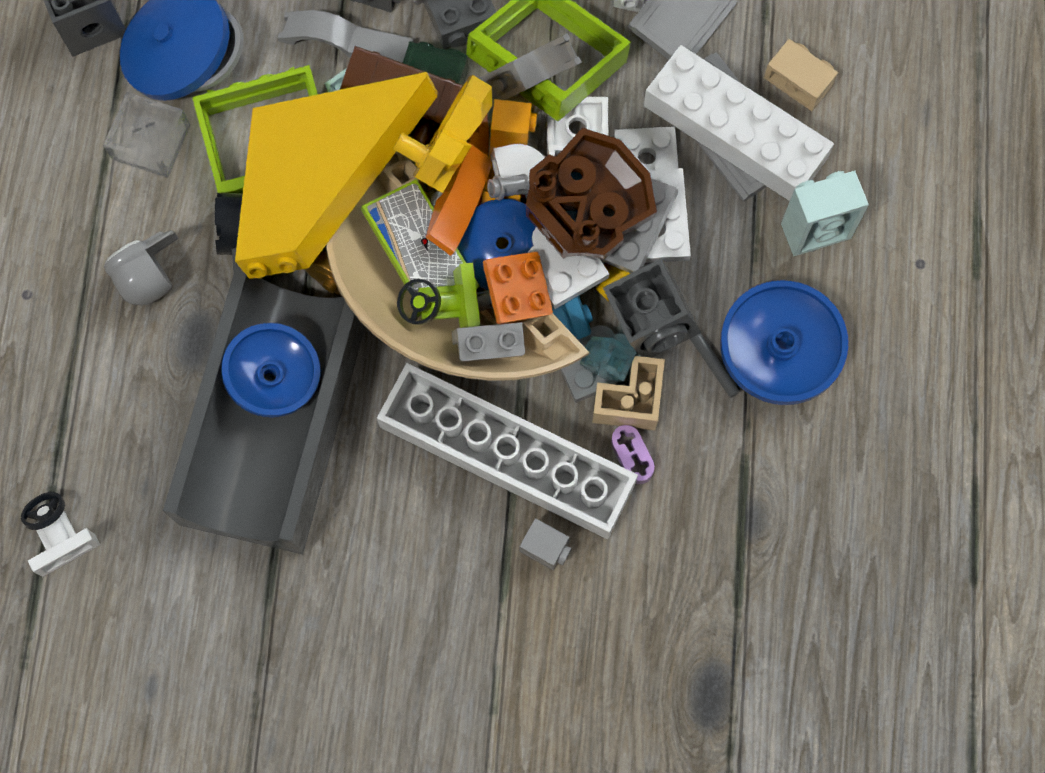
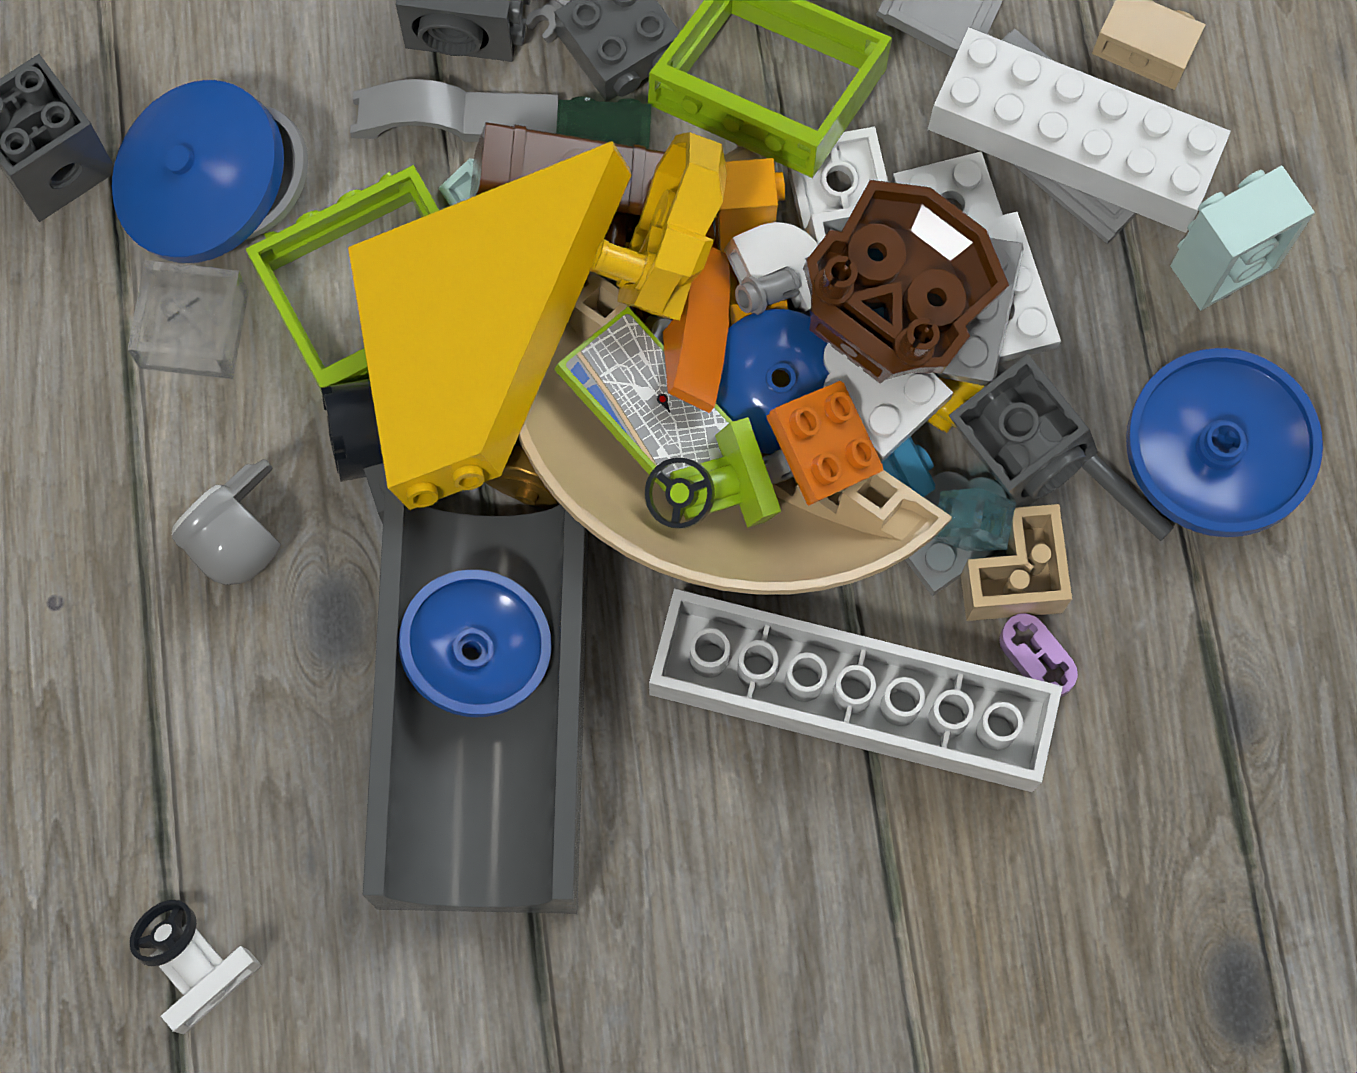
camera: 15 degrees left, 0 degrees up
light grey bracket [452,323,525,361] -> none
light grey piece [479,33,582,106] -> none
light grey brick [519,518,572,570] -> none

